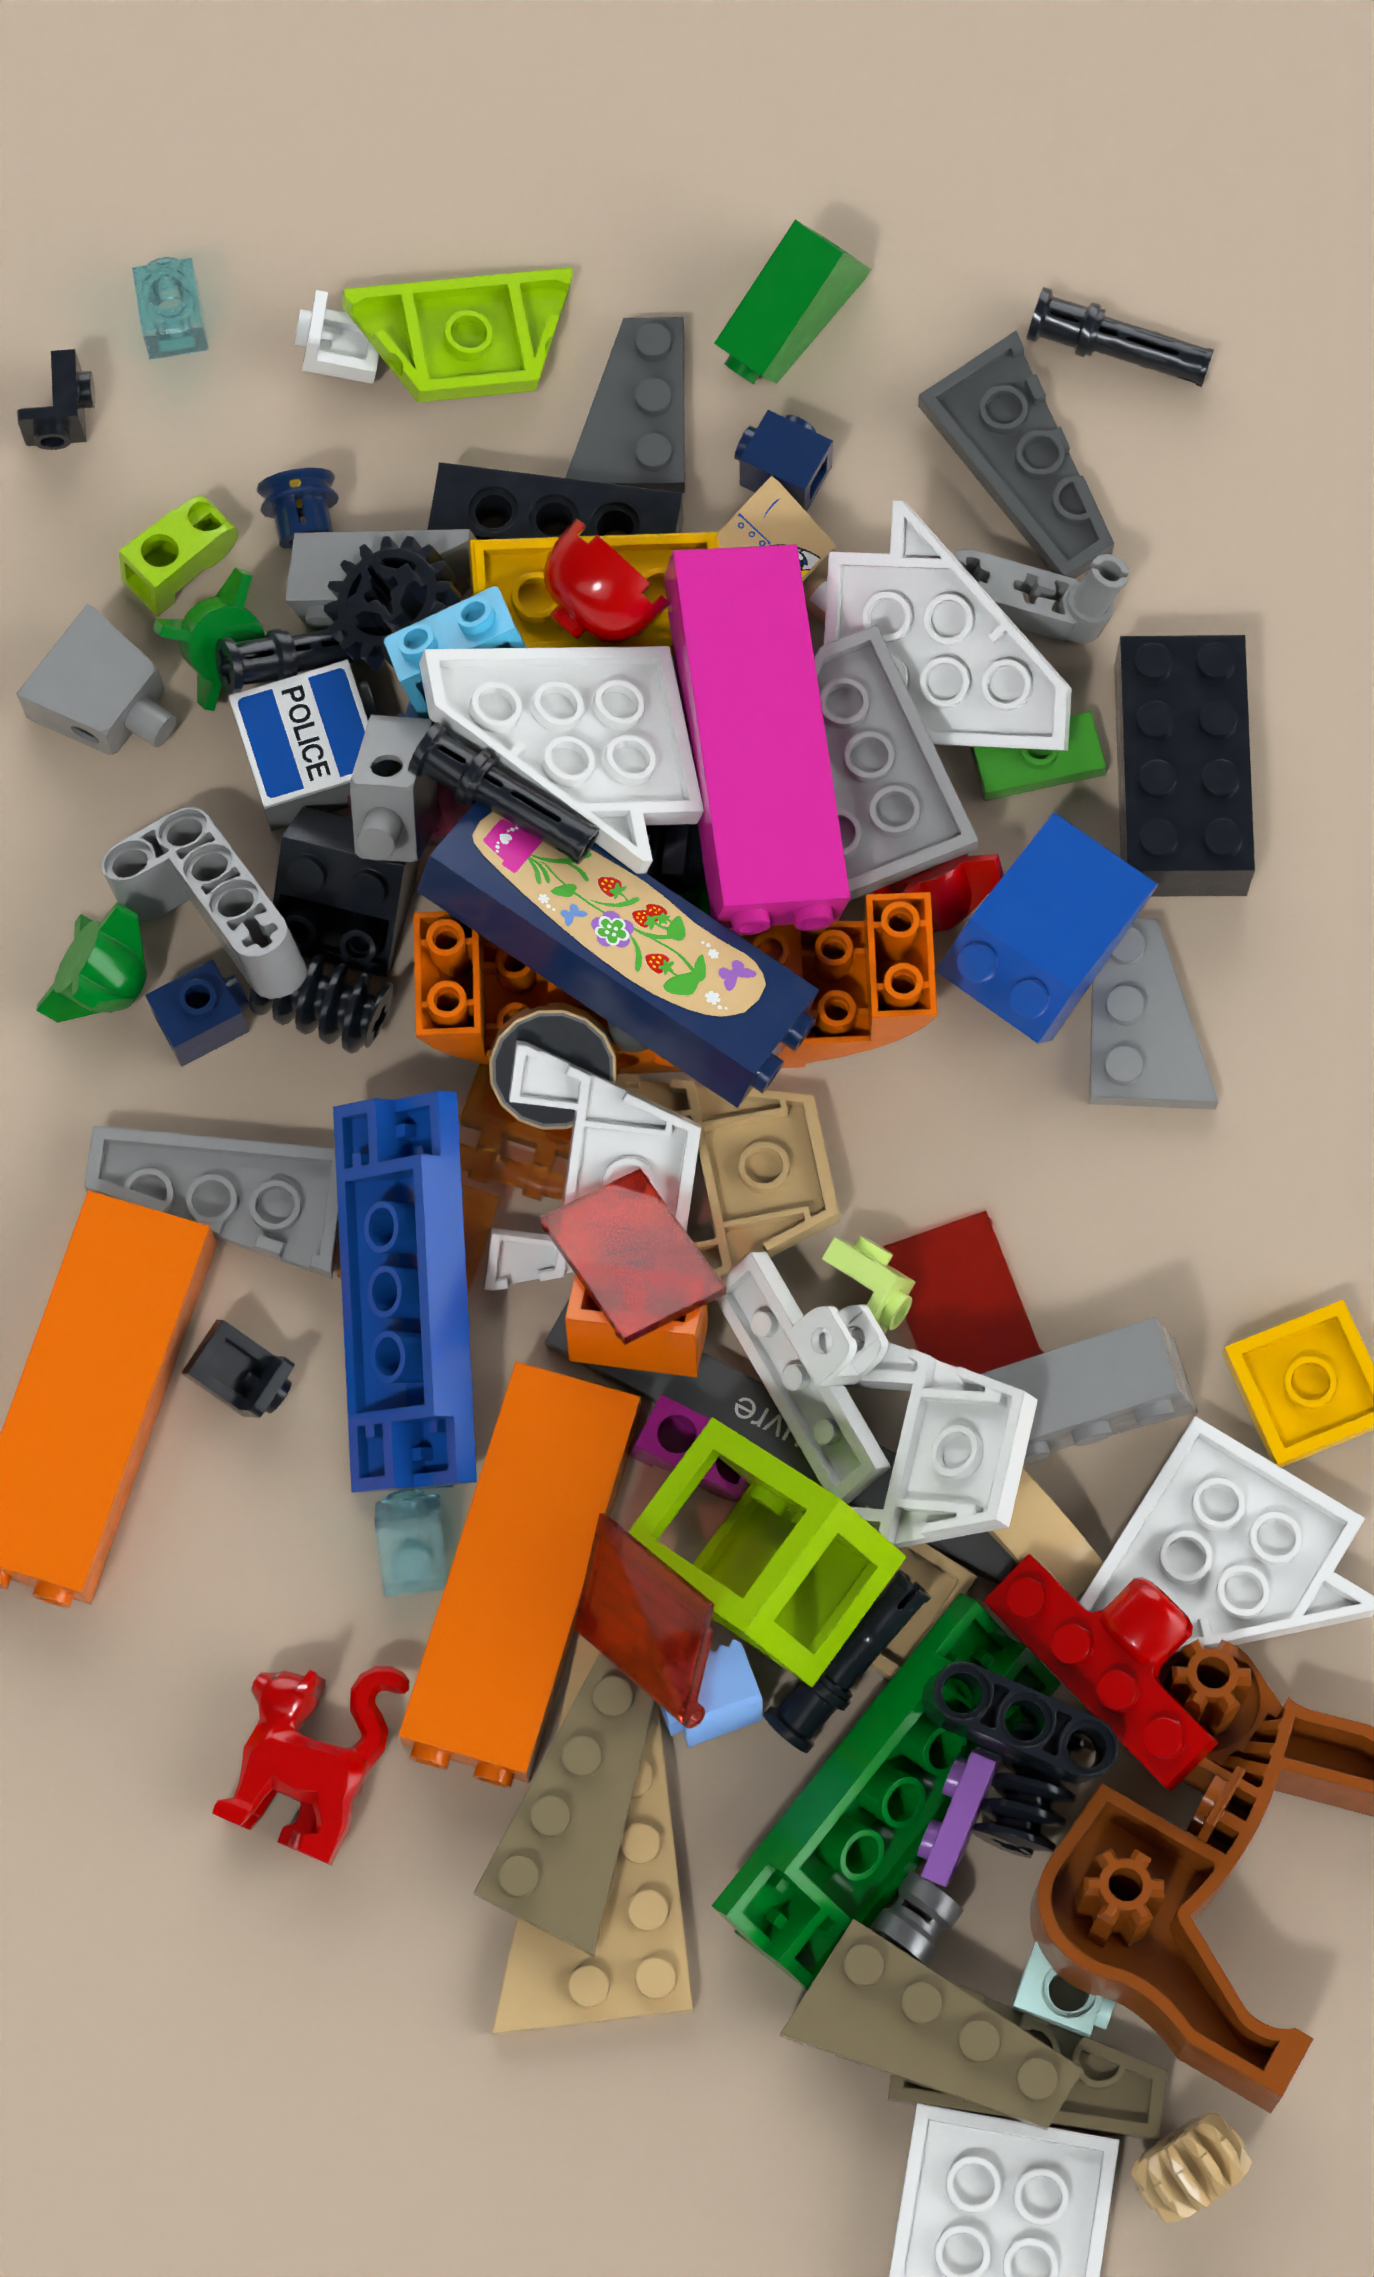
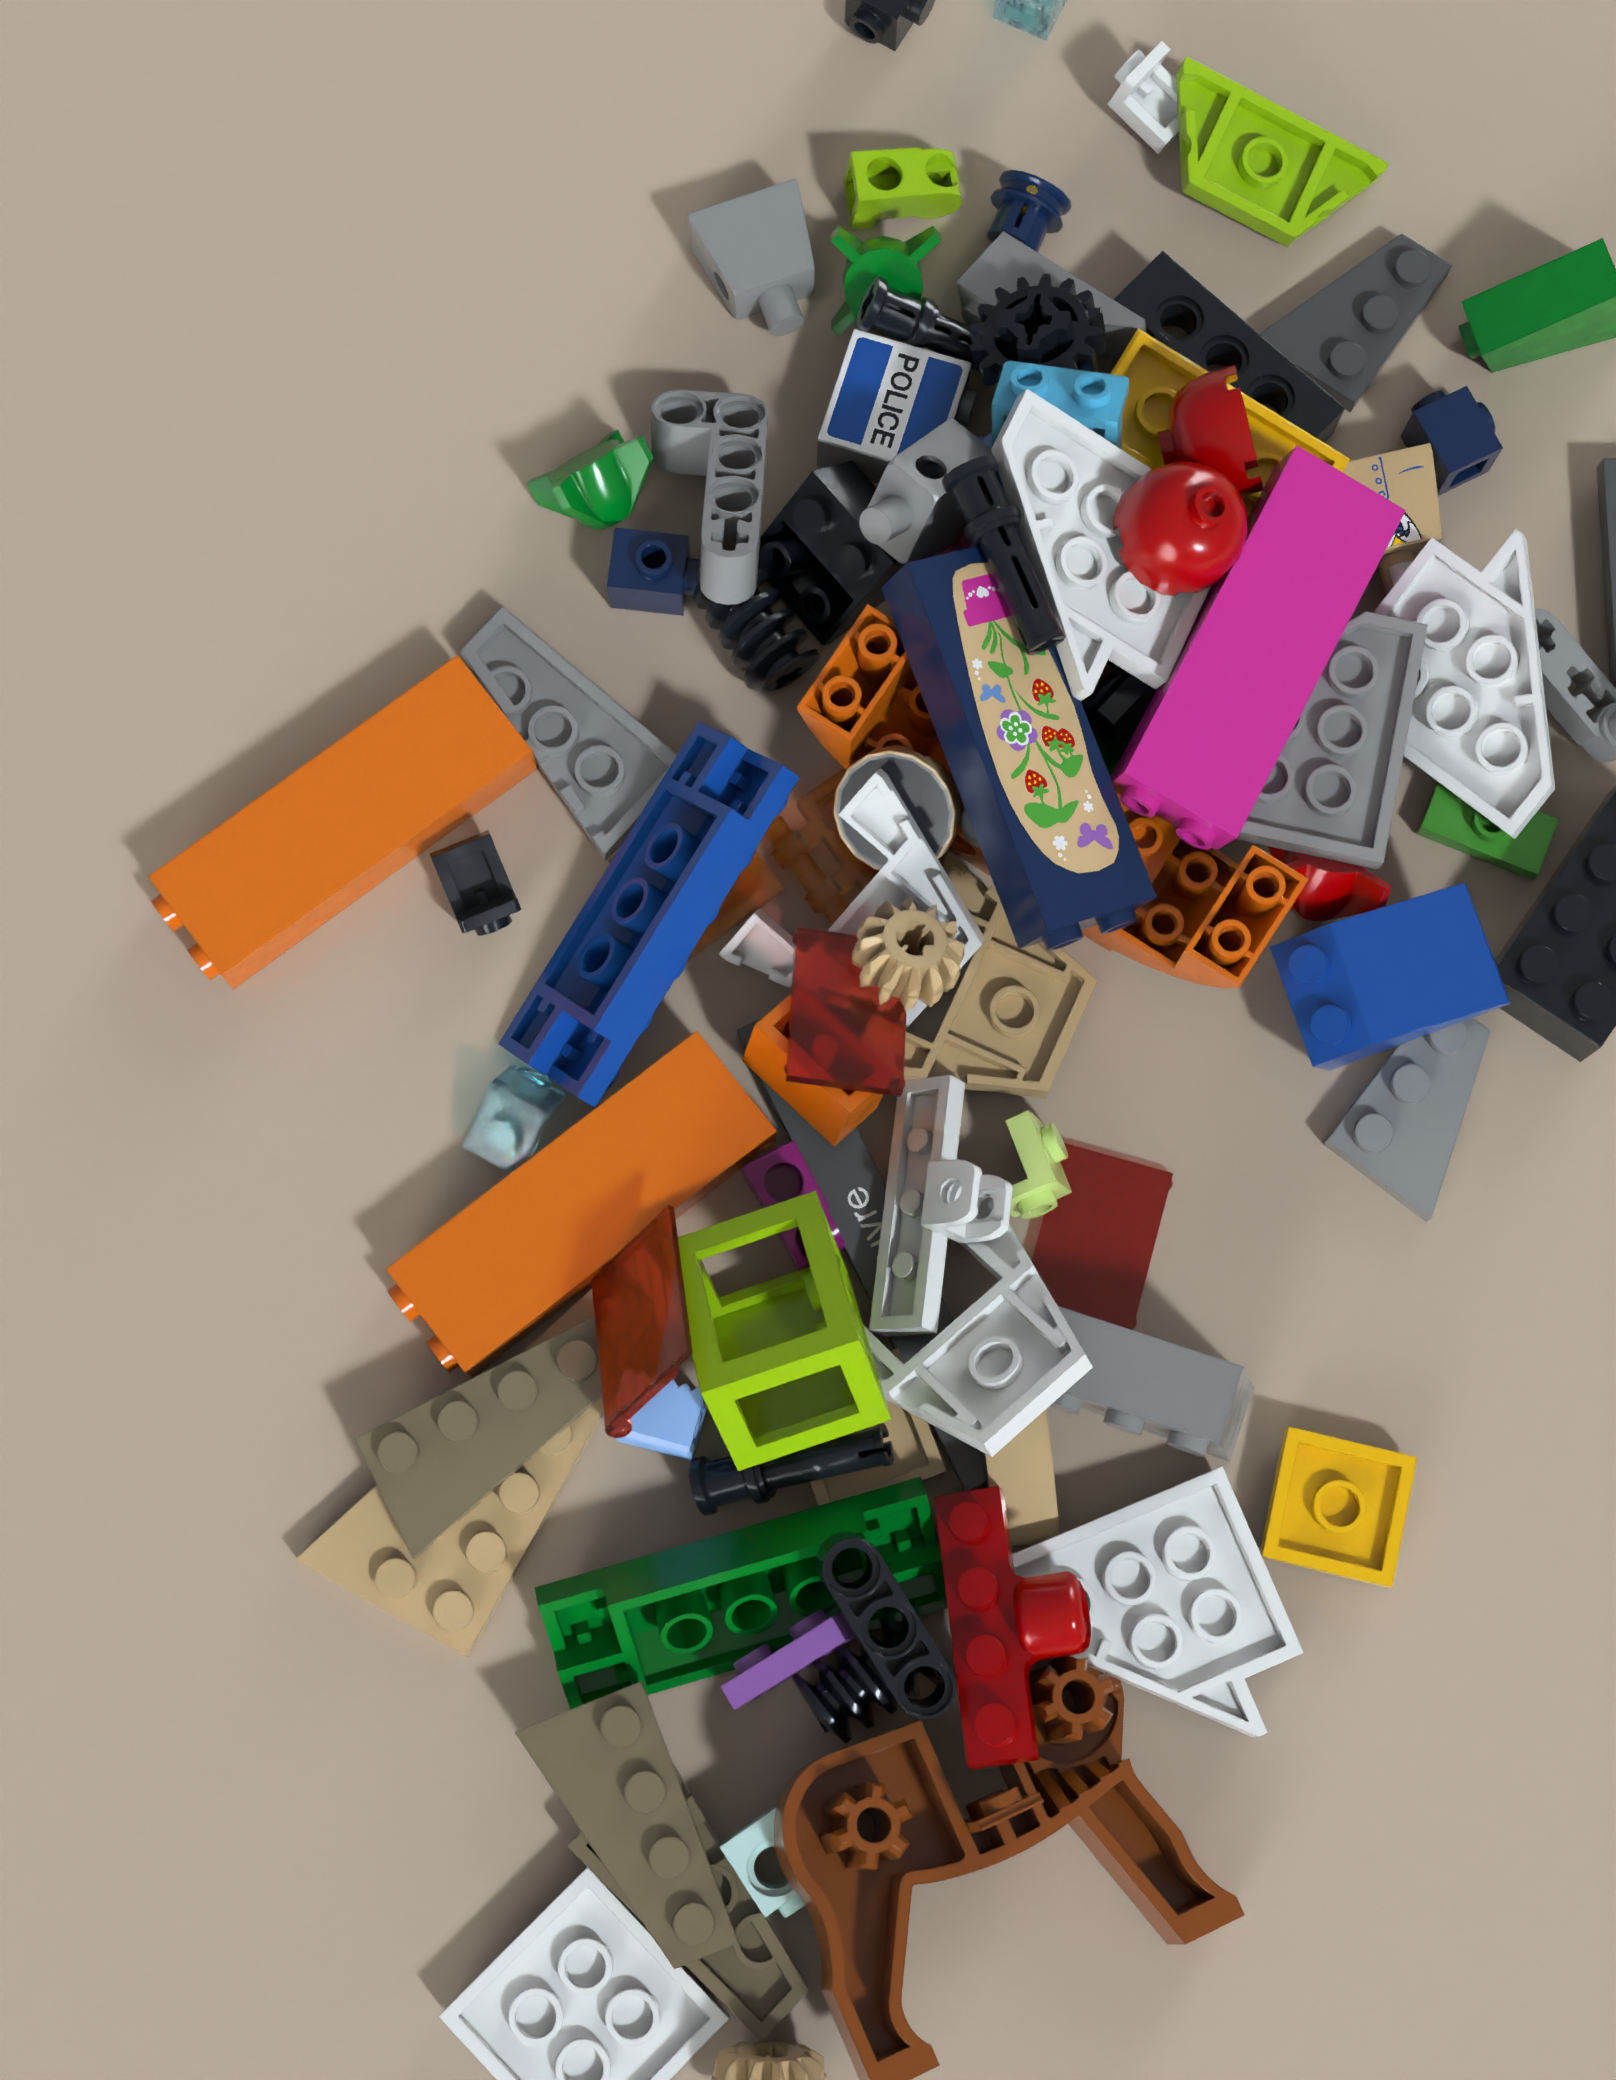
camera: 30 degrees right, 5 degrees up
red animal [212,1666,410,1866] -> none
flat silver wheel [870,1871,964,1965] -> none
none -> tan gear [852,896,965,1013]
none -> red cylinder [1113,460,1247,596]

